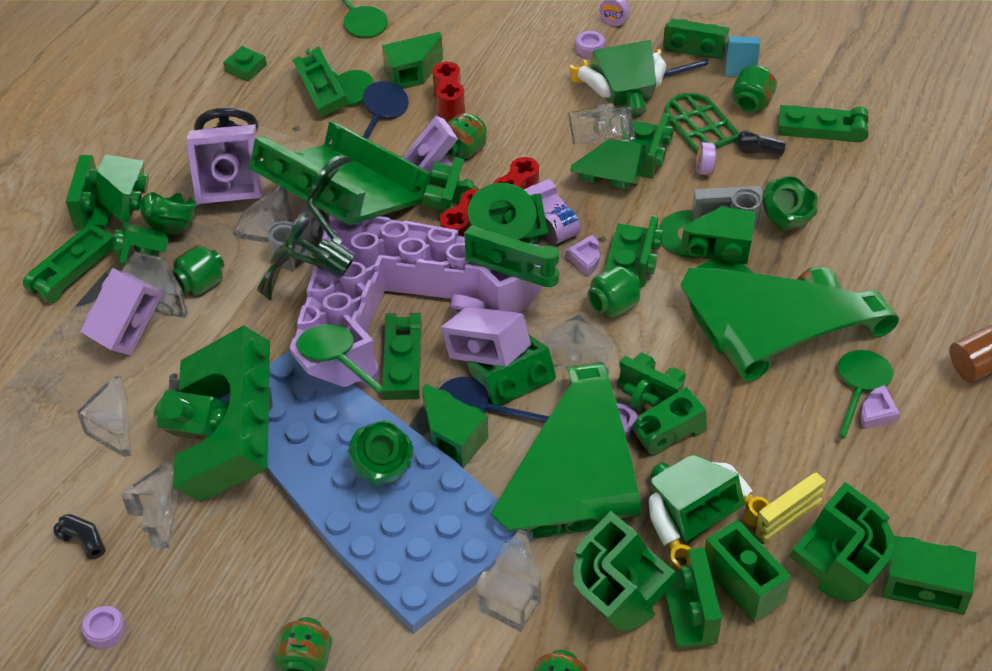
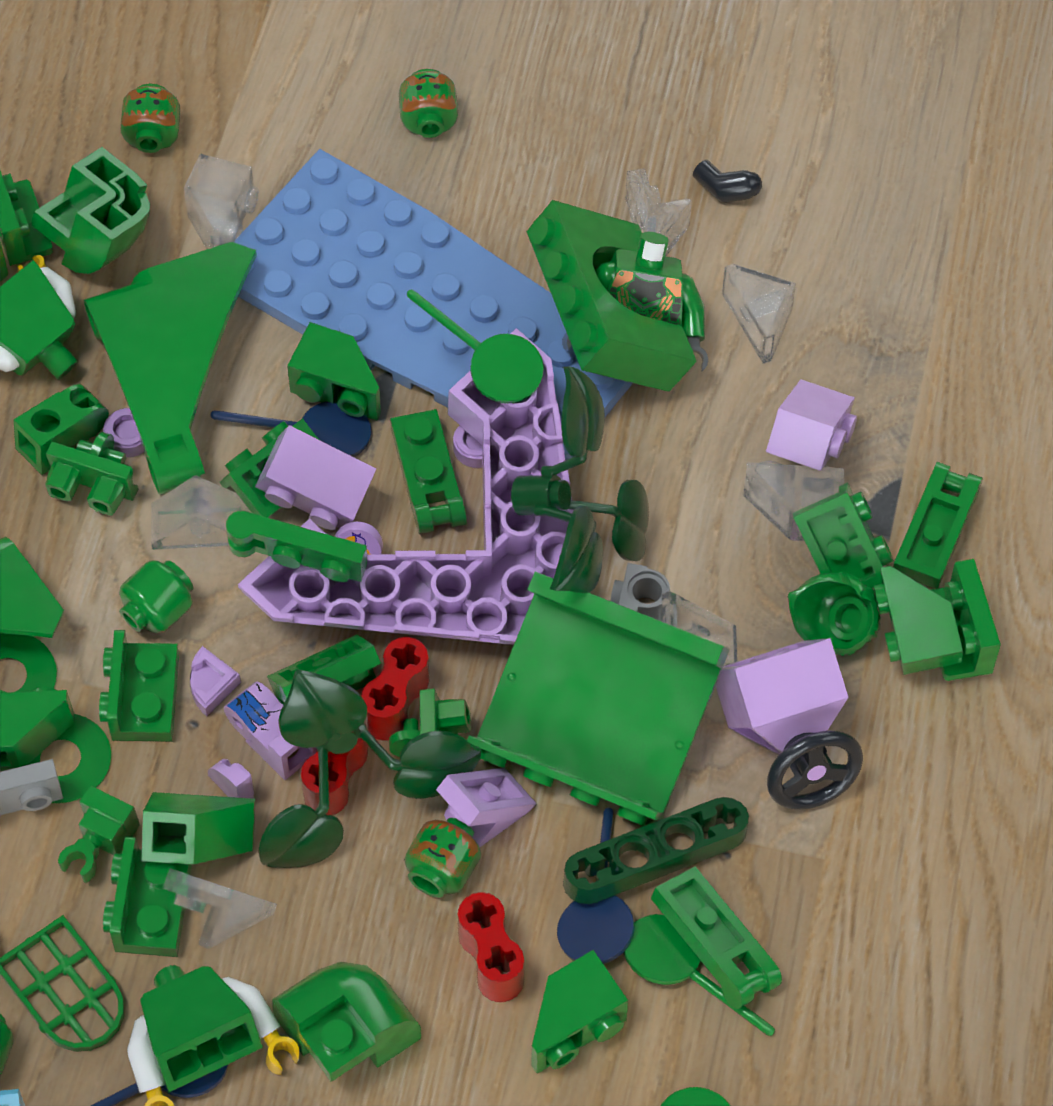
camera: 165 degrees right, 10 degrees up
lavender tile [82,606,126,649] -> none
green head [171,245,225,296] -> none
green plate [223,46,267,82] -> none
green hair [348,420,413,488] -> none
green piece [468,183,537,240] -> none
lavender tile [696,142,716,175] -> none
none -> green piece [58,785,140,883]
none -> lavender tile [208,759,254,799]
none -> dark green plant [258,669,482,868]
none -> green brick [272,962,421,1082]
none -> dark green beam [563,797,749,904]

